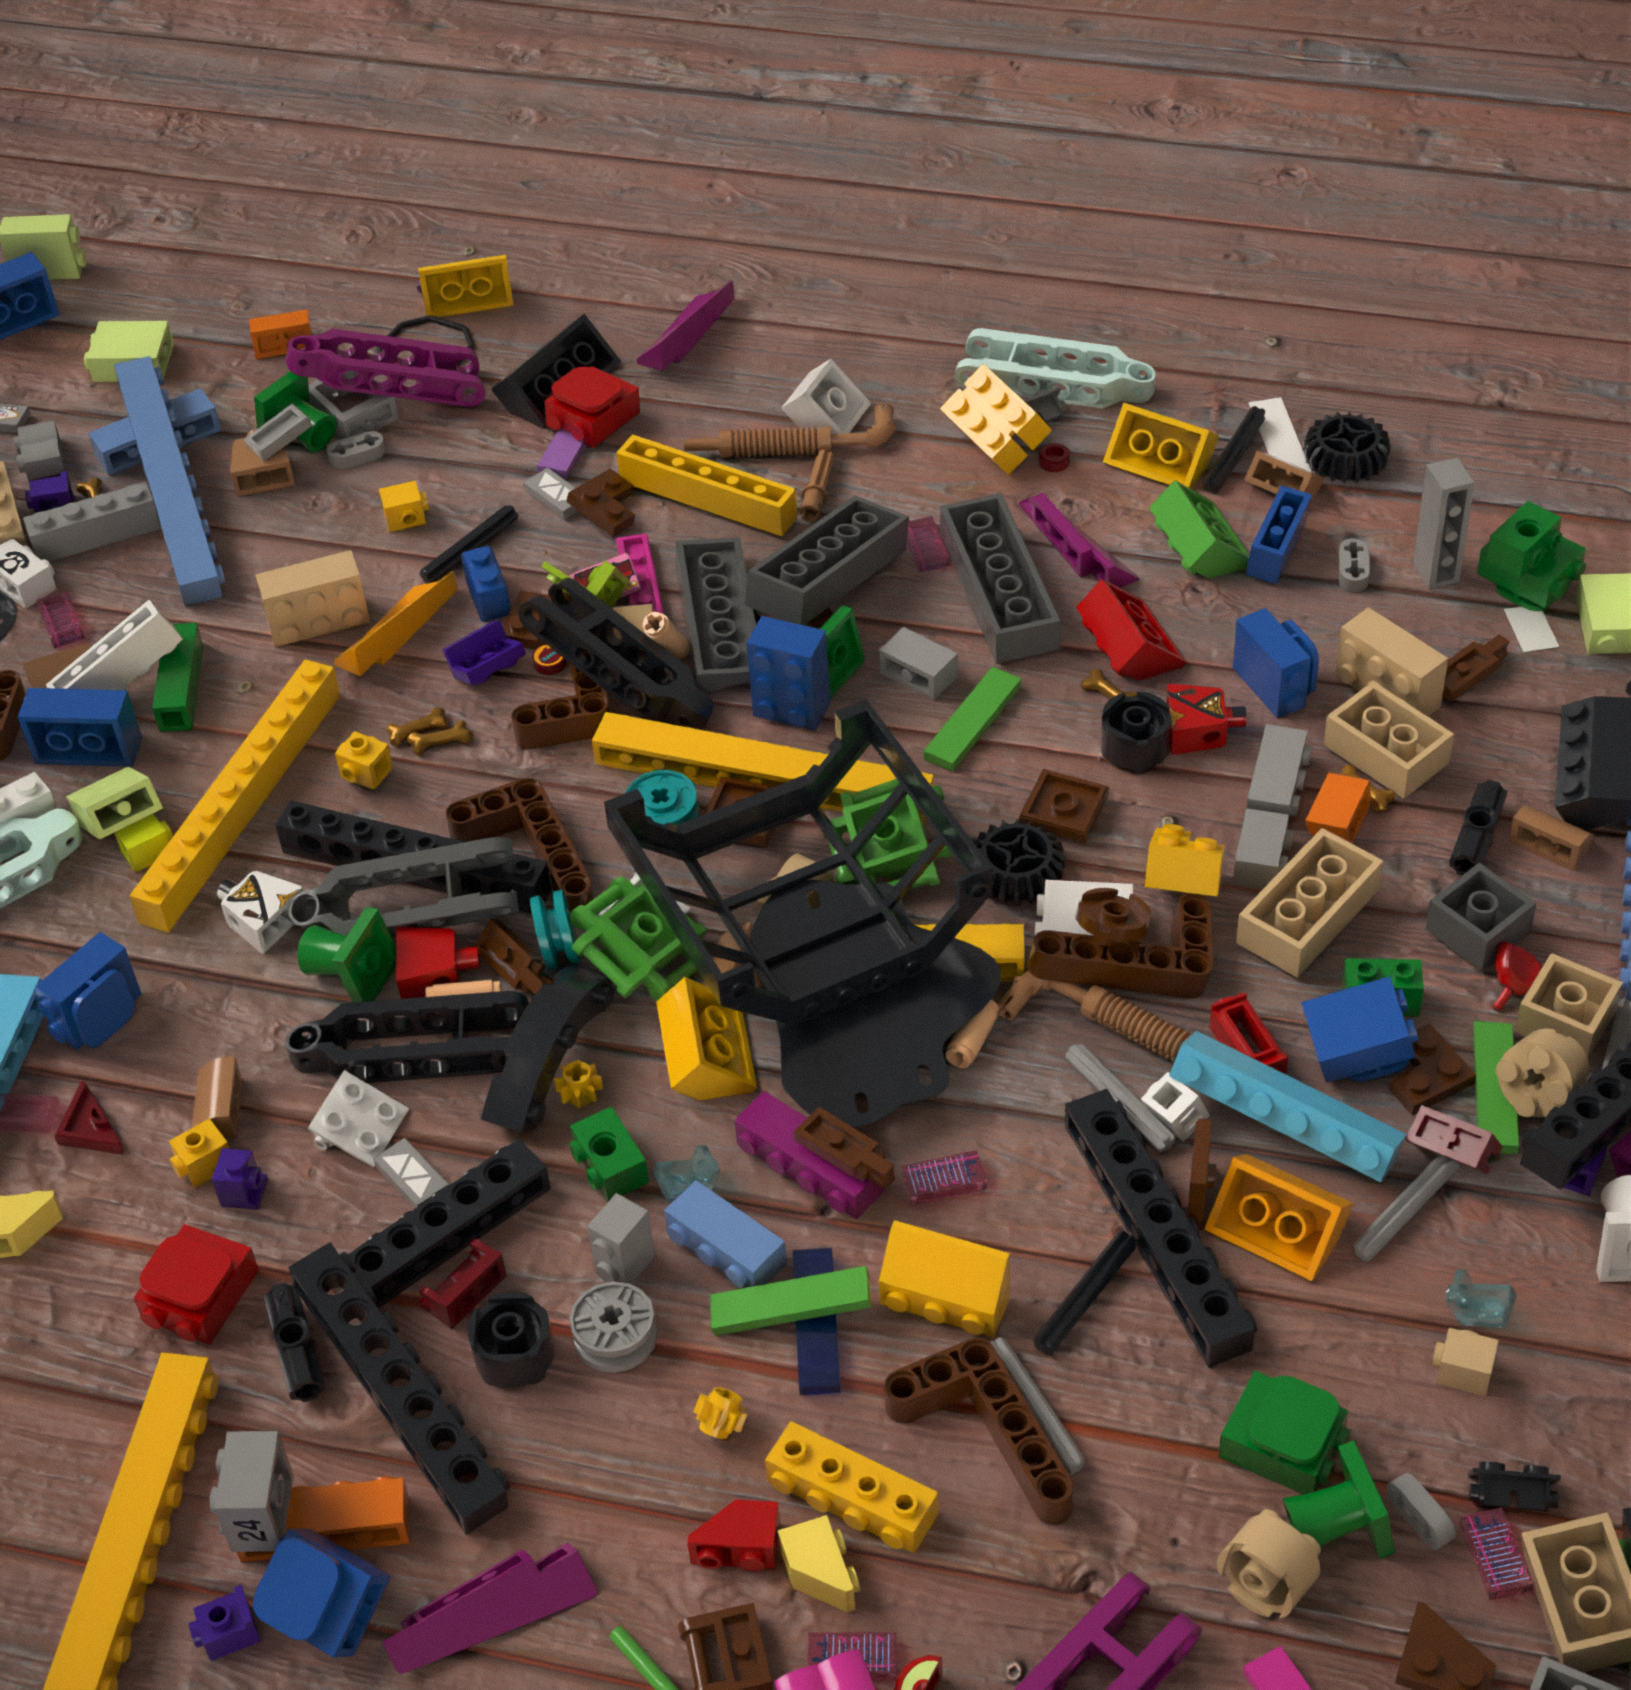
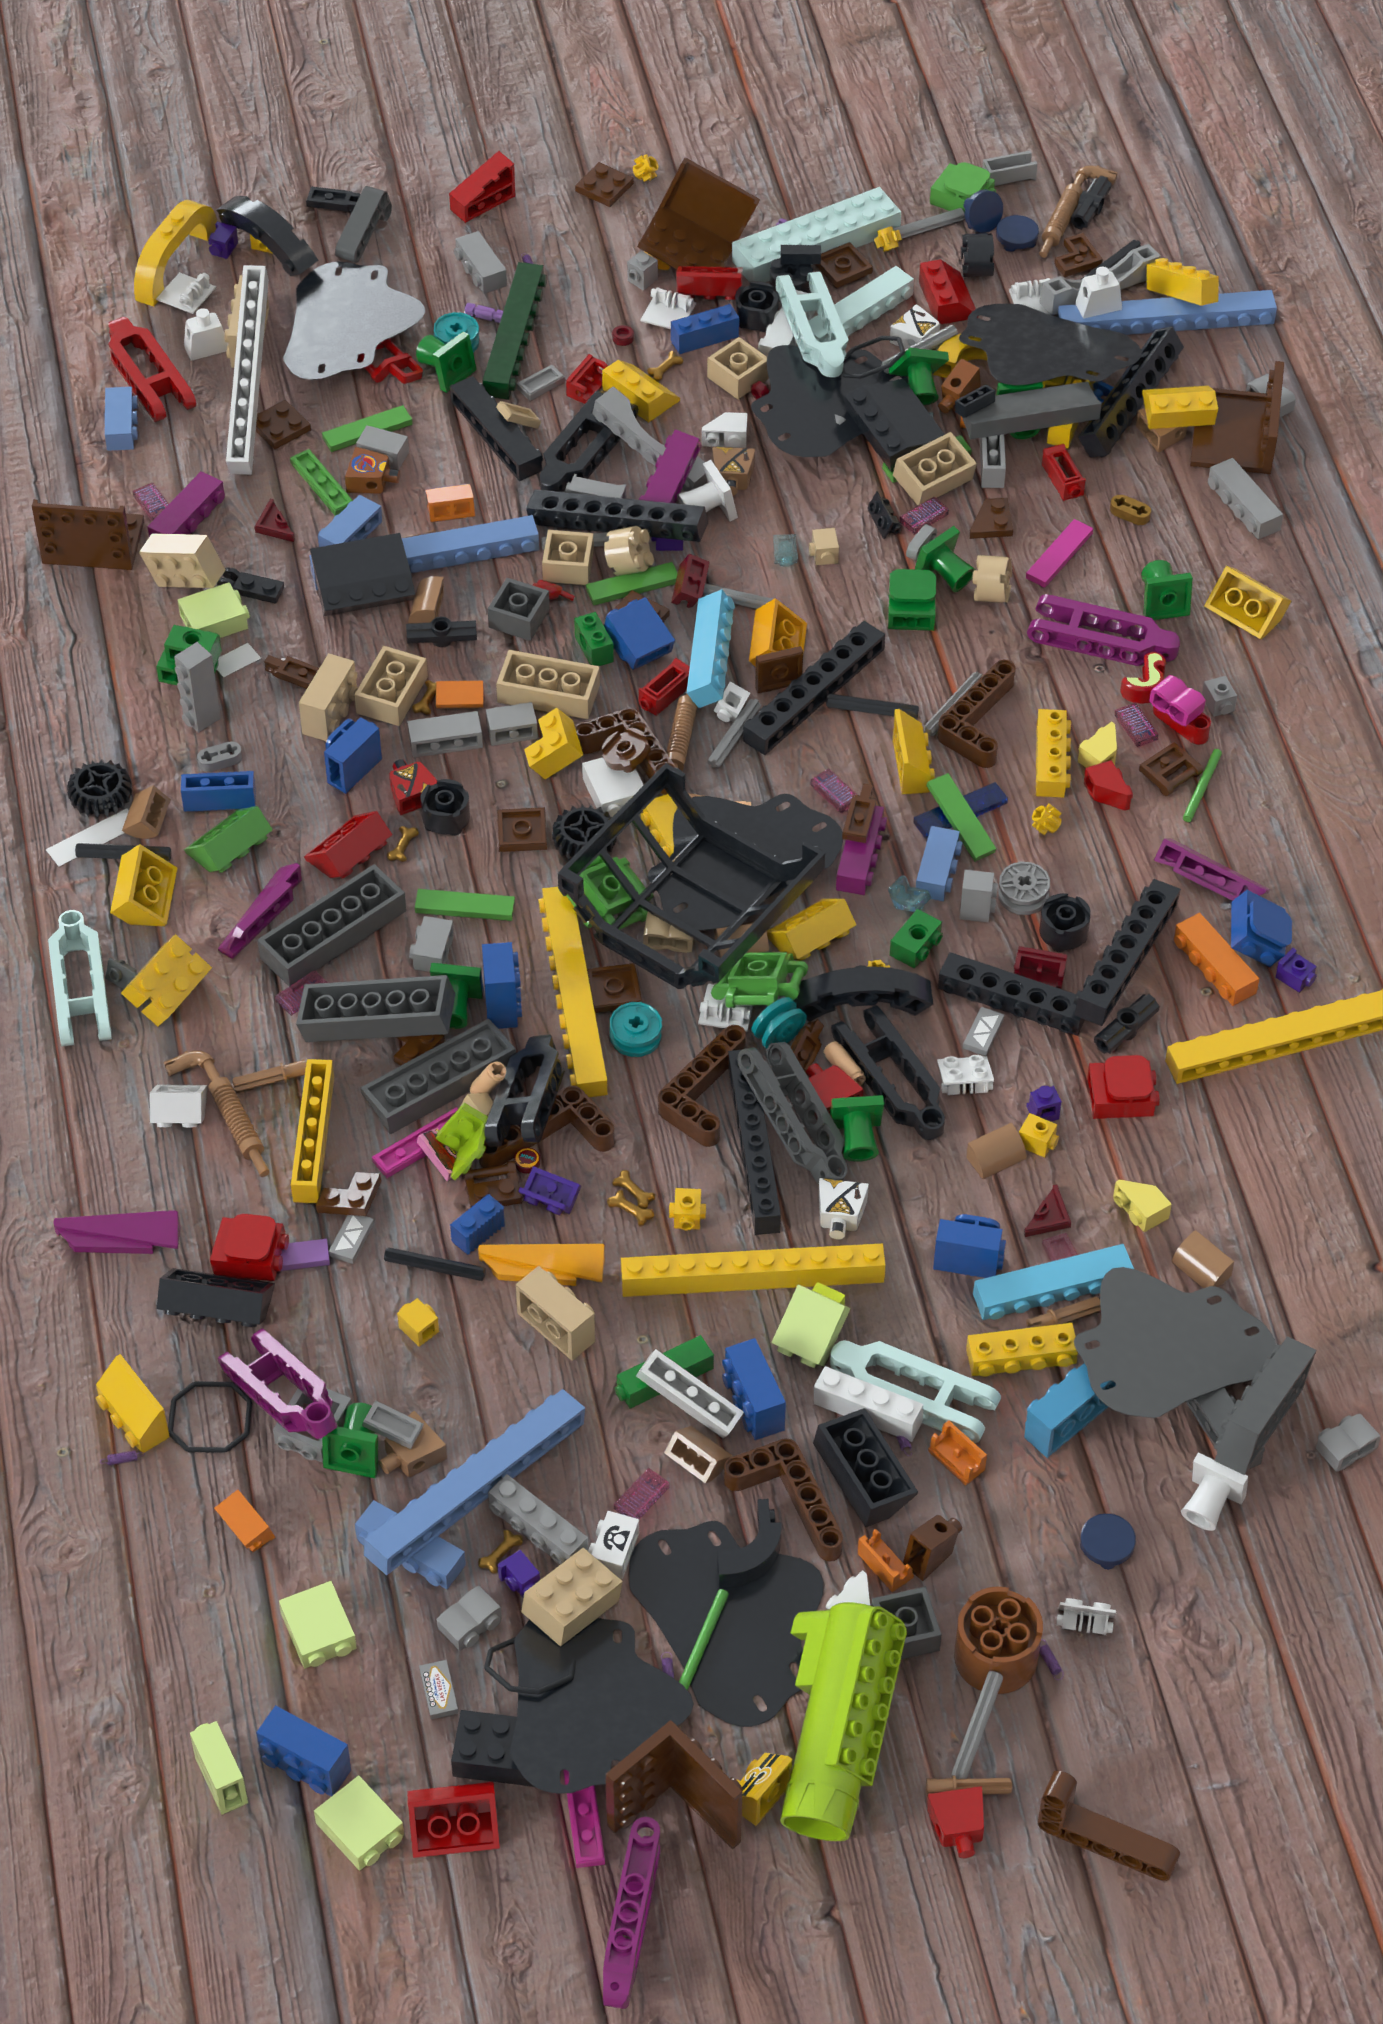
camera: 120 degrees left, 5 degrees up
light grey brick [210,1431,294,1552] -> none
light grey beam [327,431,386,470] -> none

